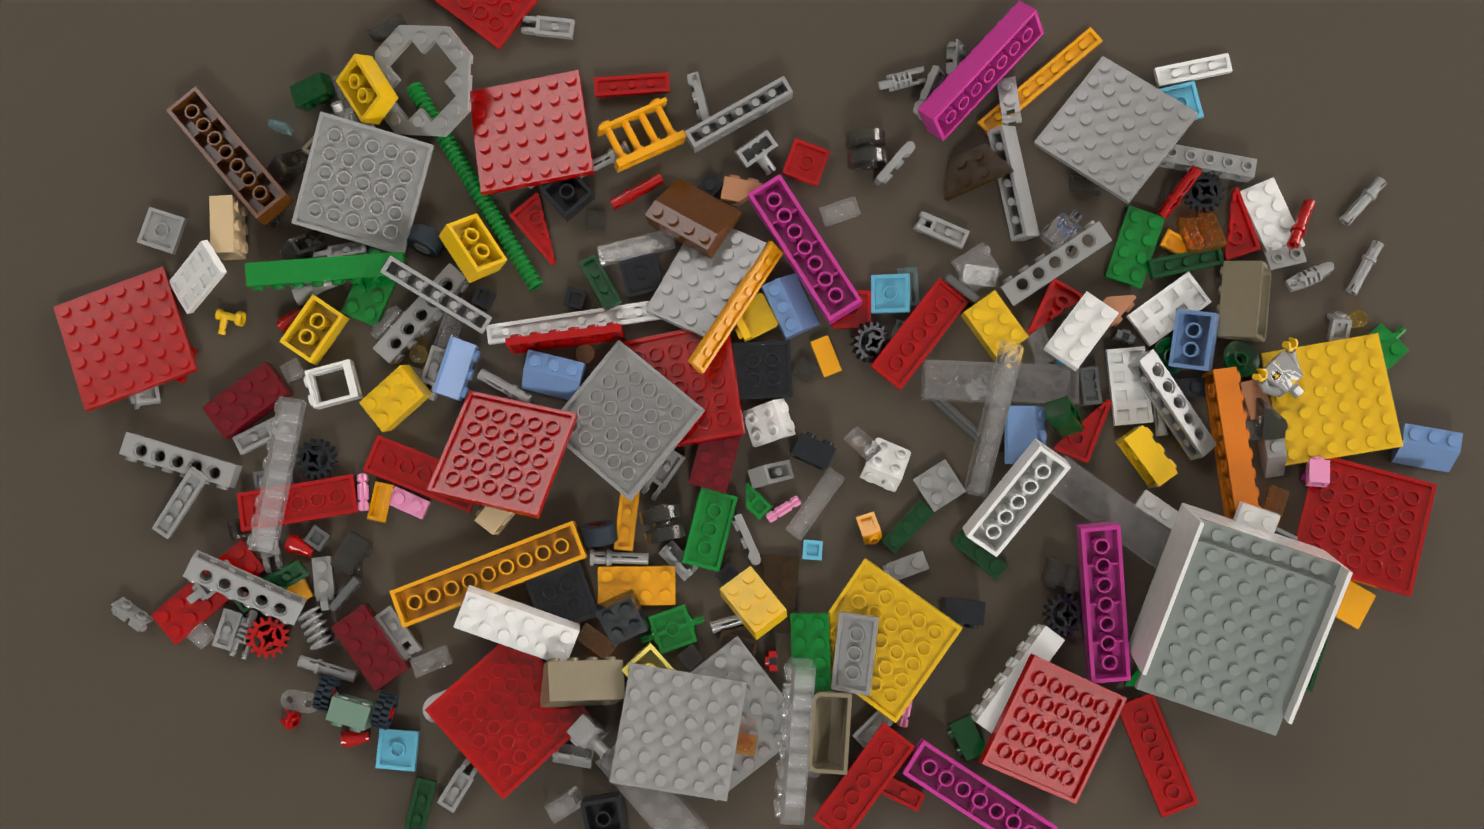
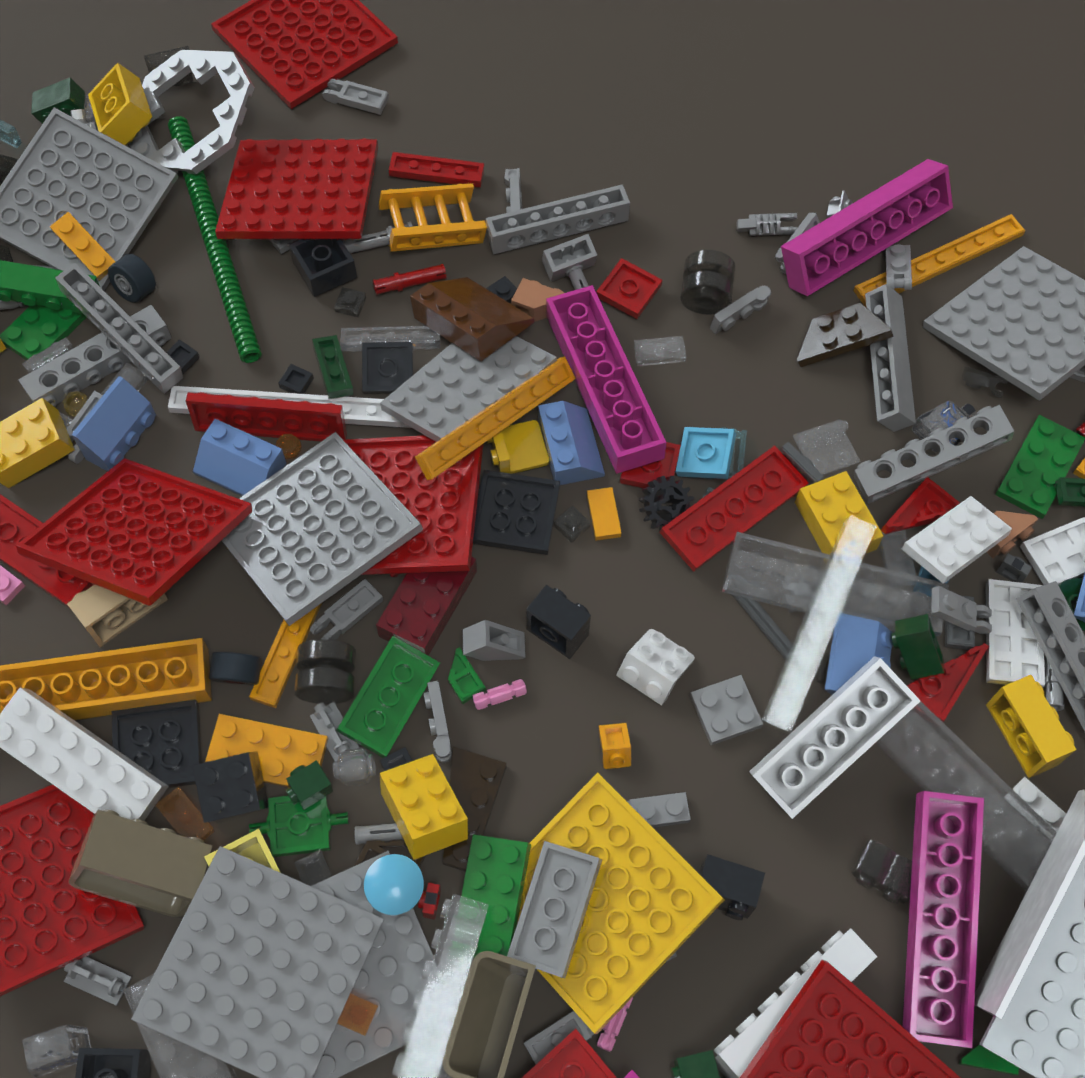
camera: 10 degrees right, 20 degrees down
yellow brick [439,213,507,283] -> none
light grey pin [477,368,533,403] -> none
red wing [509,192,556,266] -> none
light grey brick [567,714,611,759] -> none
light grey pin [590,548,649,566] -> none
white bracket [743,398,796,447] -> none
clear plate [785,467,845,541] -> none
medium azure plate [802,540,823,560] -> none
clear plate [843,426,882,462] -> none
dark green plate [881,500,935,554] -> none
light grey plate [913,211,970,250] -> none
dark green plate [950,528,1008,580] -> none
clear plate [958,263,999,287] -> none
black gear [1042,593,1083,636] -> none
none -> light orange plate [50,212,115,281]
none -> dark green brick [285,760,333,810]
none -> clear head [333,748,376,787]
none -> medium azure dish [364,854,424,916]
none -> light grey hinge [931,586,992,634]

